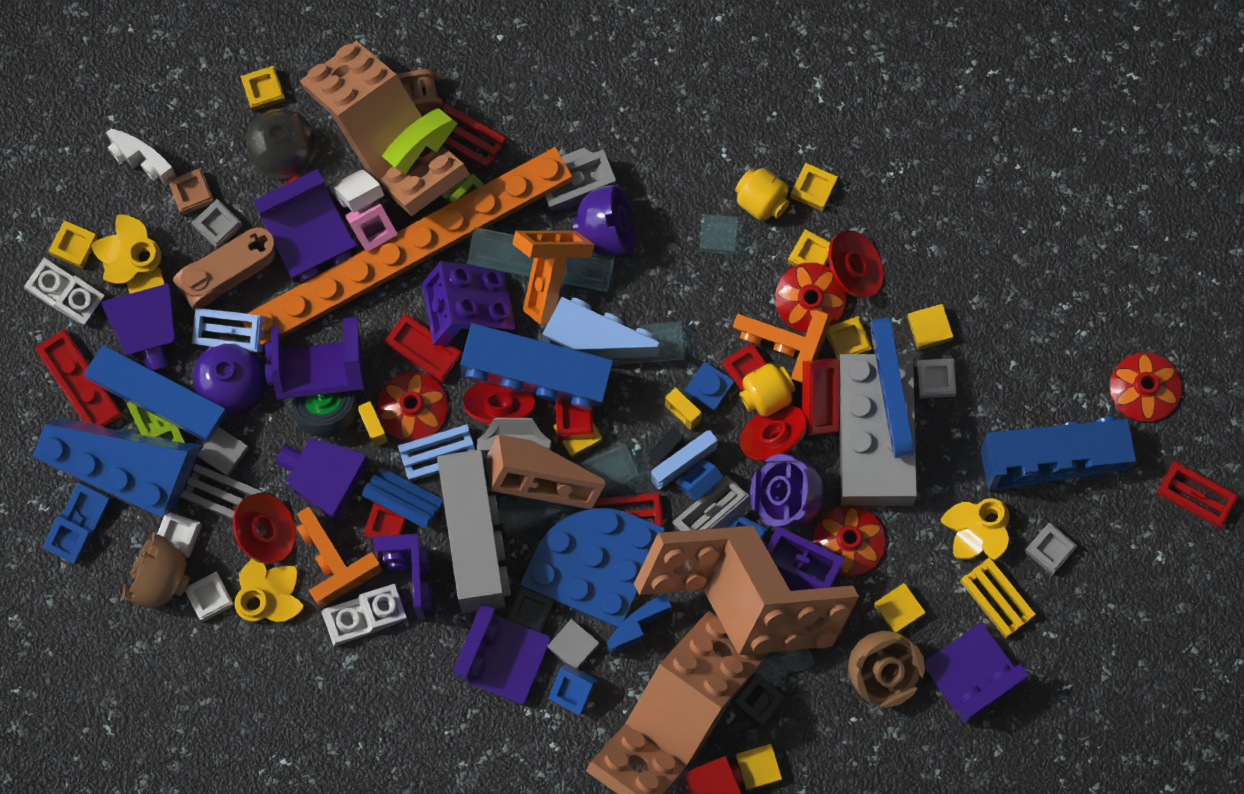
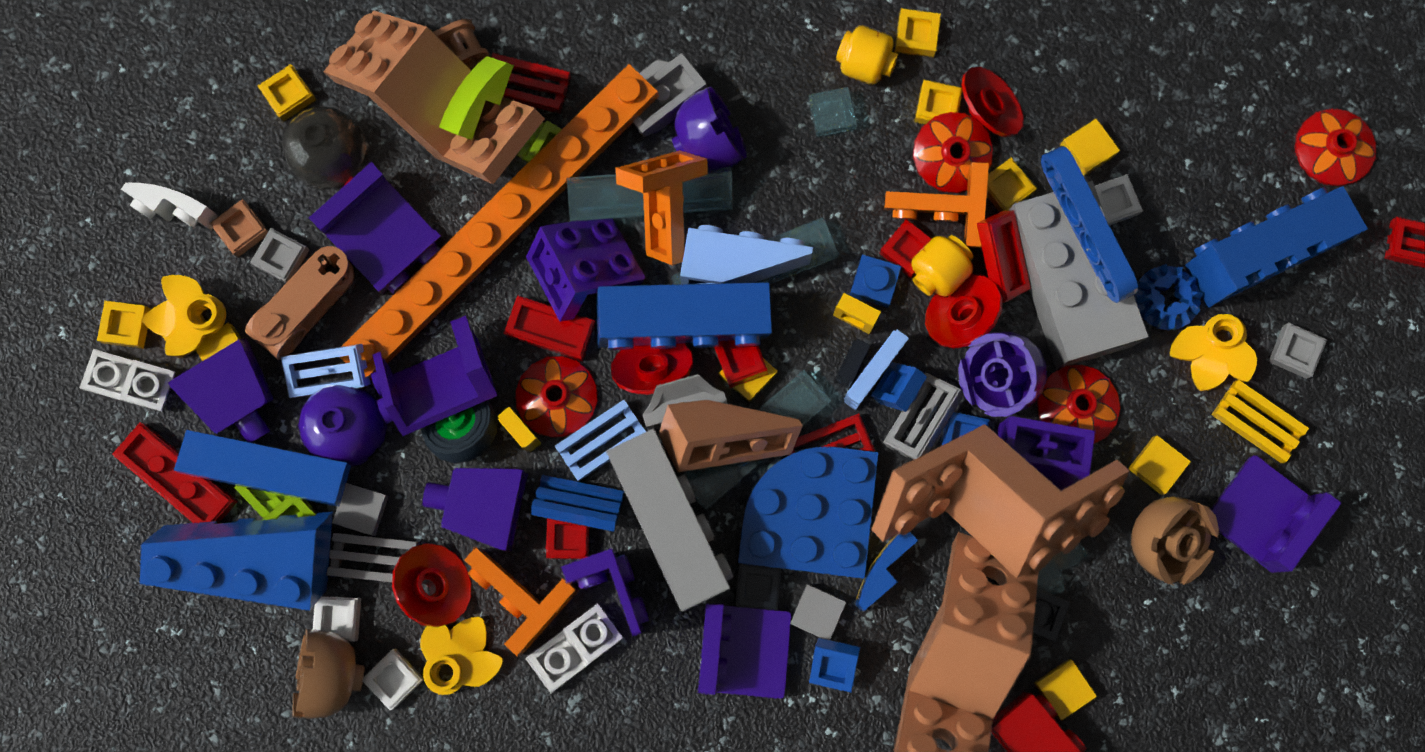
camera: 20 degrees left, 5 degrees up
blue slope [42,482,113,564] -> none
white slope [329,170,384,212] -> none
bright pink brick [345,200,398,252] -> none
none -> blue gear [1135,264,1203,330]

